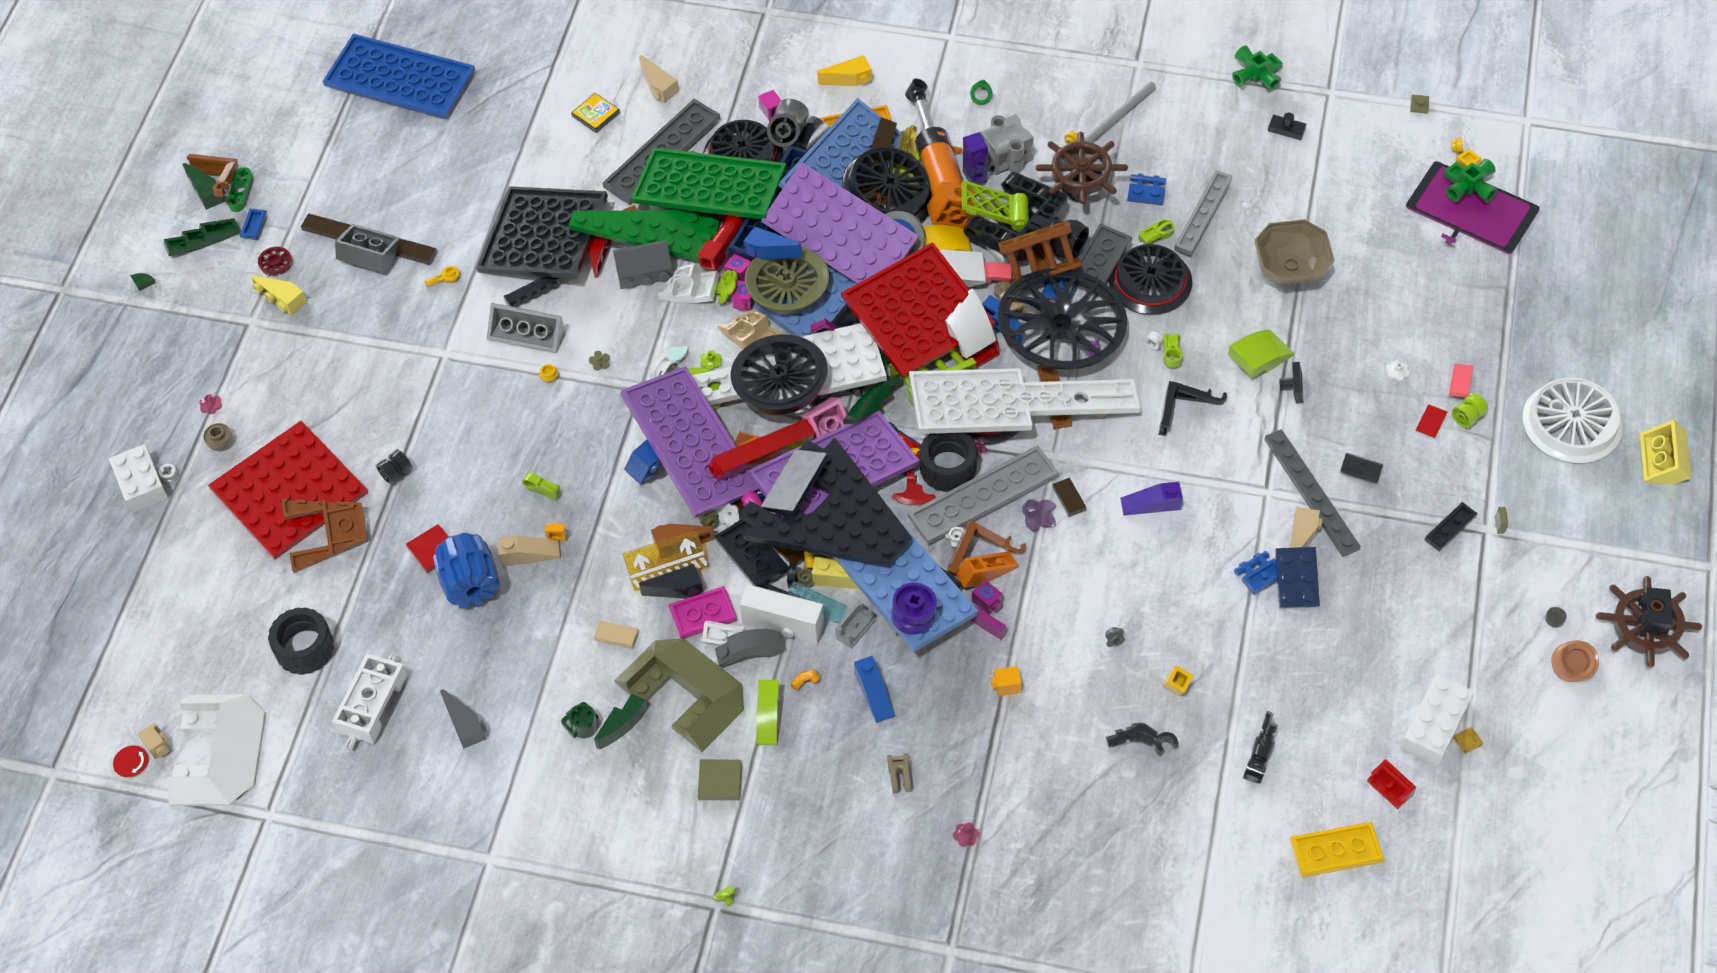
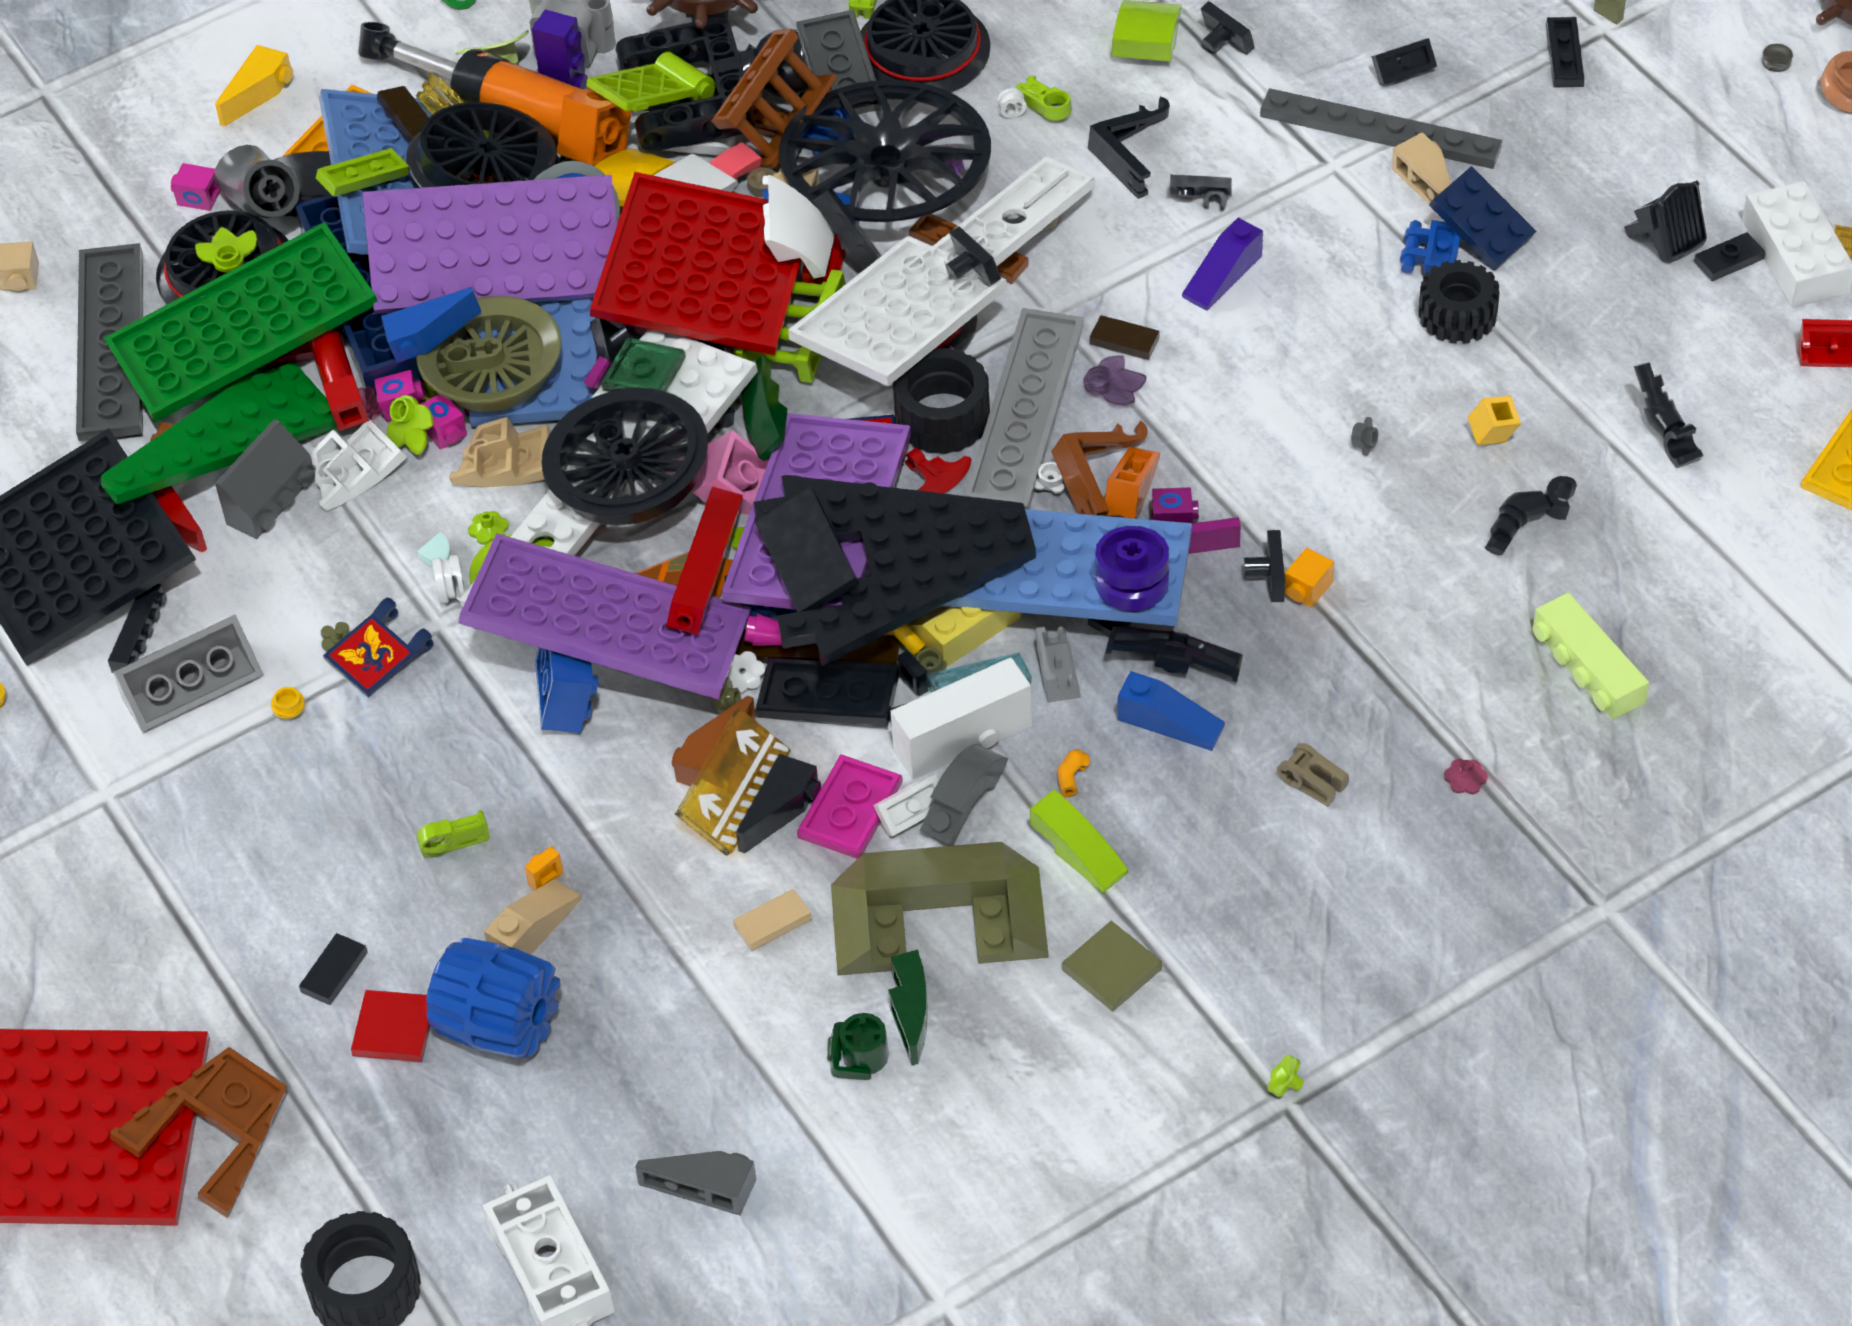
camera: 45 degrees left, 5 degrees down
black wheel [376,449,412,484] -> none
none -> lime plate [195,227,257,272]
none -> black tile [299,933,368,1005]
none -> lime plate [316,148,409,197]
none -> flag [323,597,434,698]
none -> yellowish green hat [455,29,529,64]
none -> clear green tile [601,338,686,392]
none -> black piece [813,187,881,270]
none -> black tile [945,226,1001,285]
none -> black plate [1105,626,1243,683]
none -> black plate [1170,174,1232,209]
none -> black tile [1244,530,1285,602]
none -> black tyre [1418,260,1500,344]
none -> yellowish green brick [1533,592,1649,720]
none -> black piece [1624,180,1707,263]
none -> black plate [1694,232,1765,281]

